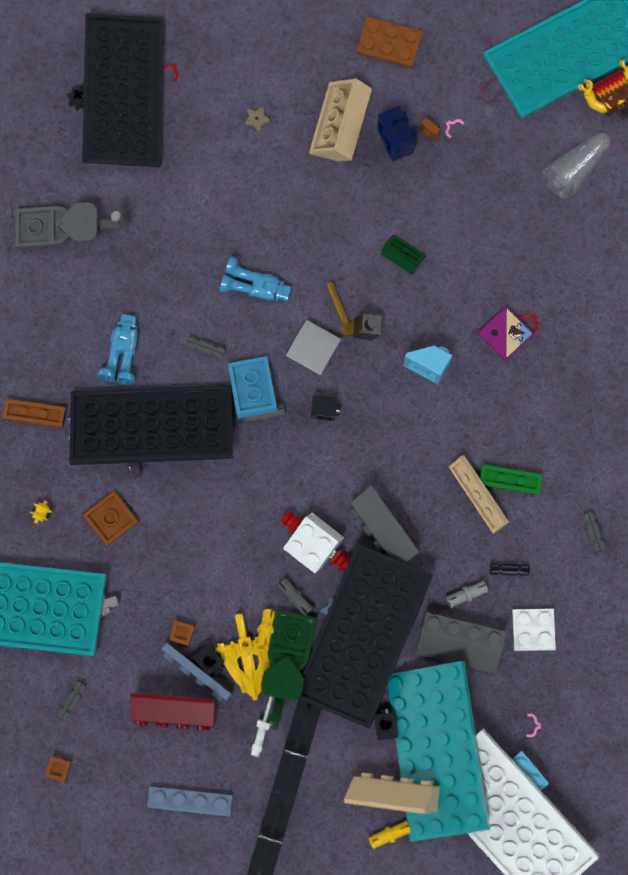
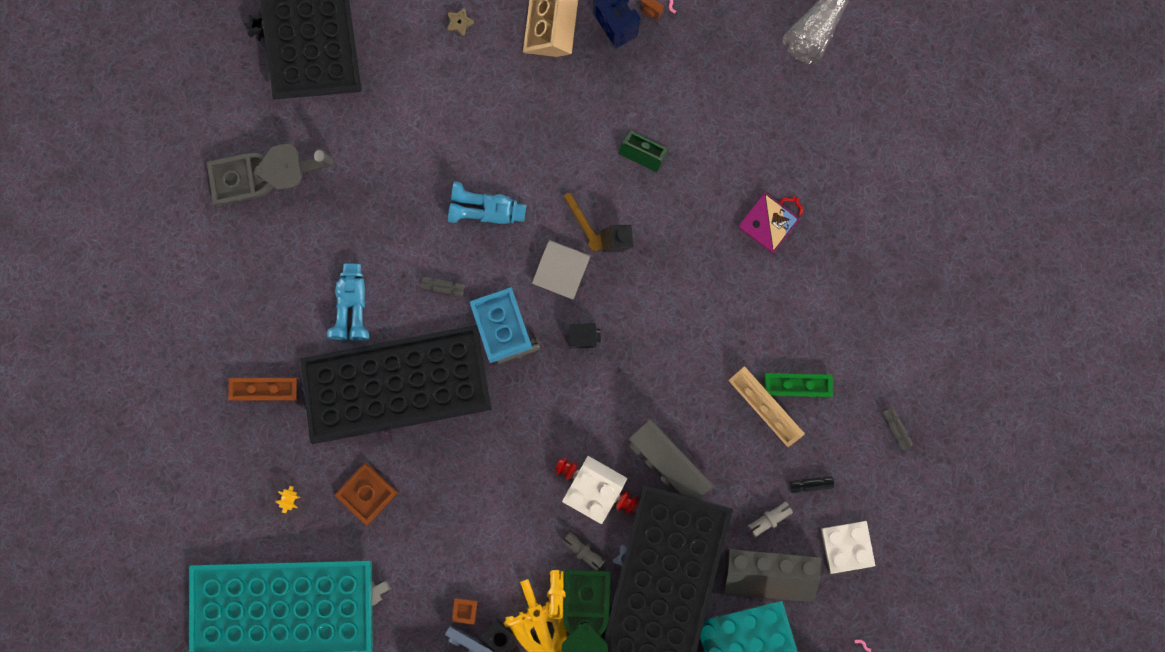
camera: 15 degrees left, 5 degrees up
medium azure slope [403,346,452,385] -> none

